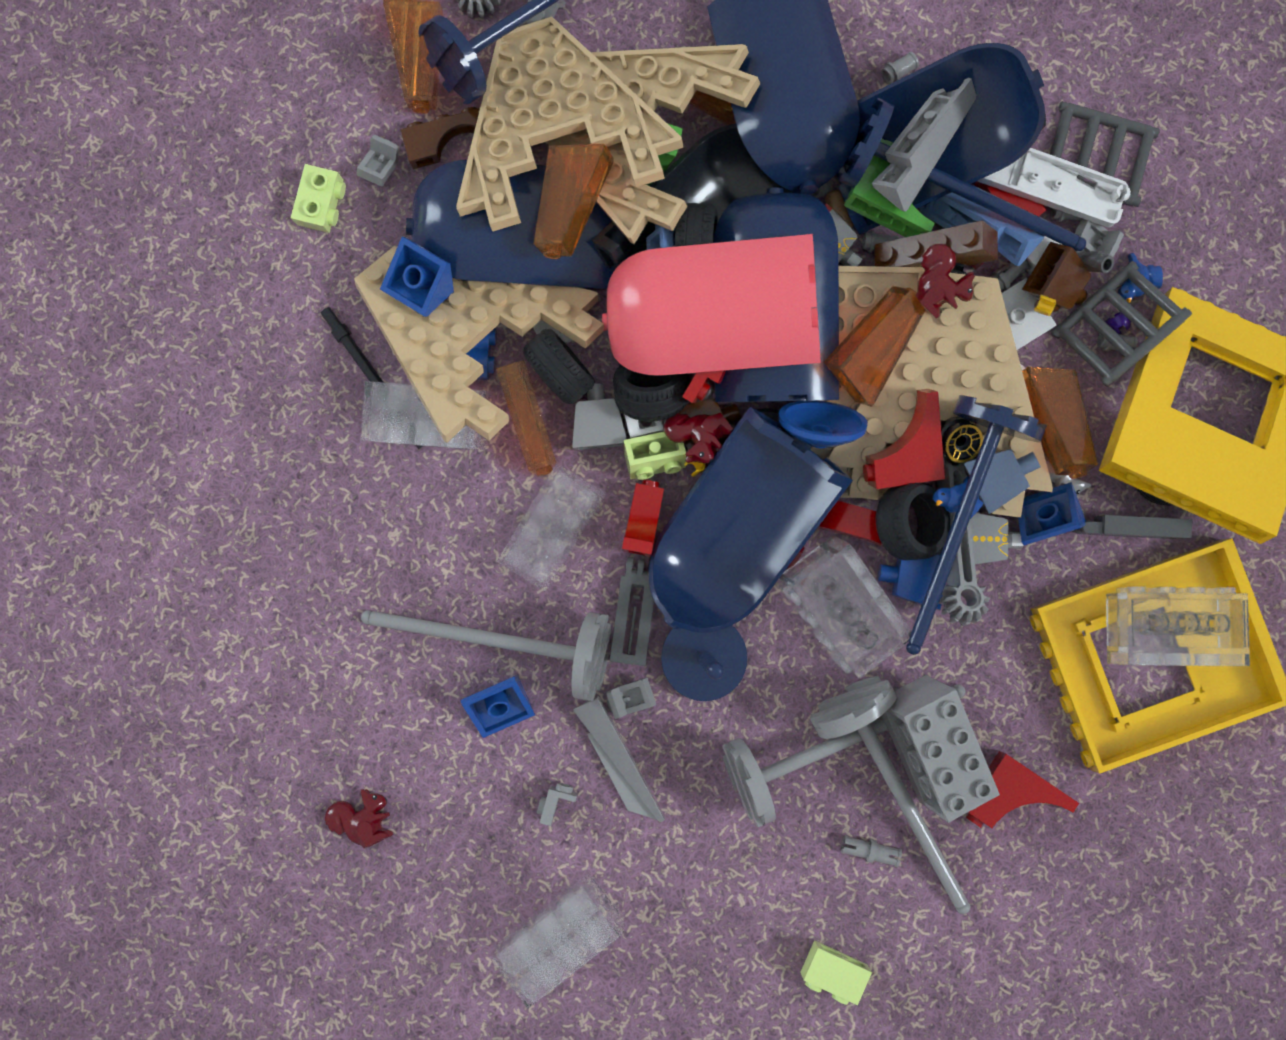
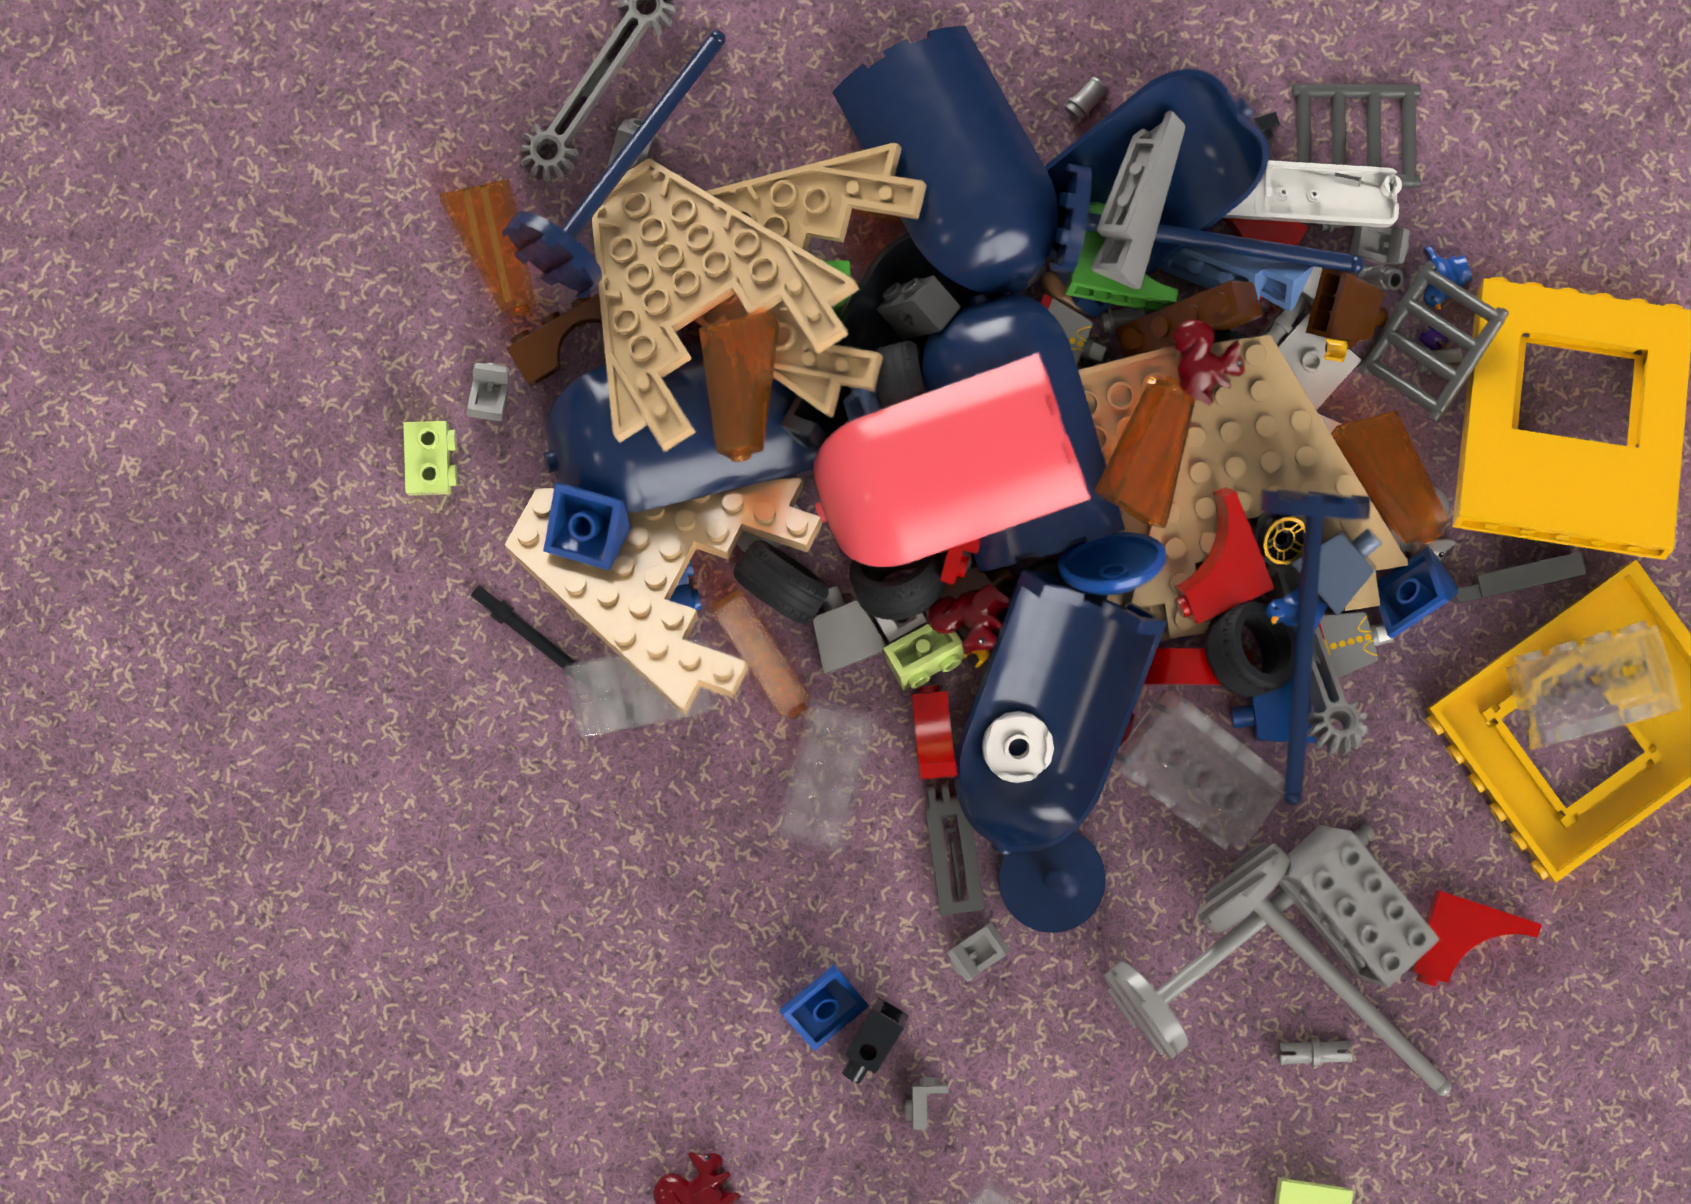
camera: 20 degrees left, 0 degrees up
light grey piece [361,610,611,702] -> none
light grey wedge [573,695,665,822] -> none
none -> black torso [842,997,909,1084]
none -> dark grey brick [876,276,961,340]
none -> white tile [982,711,1054,783]

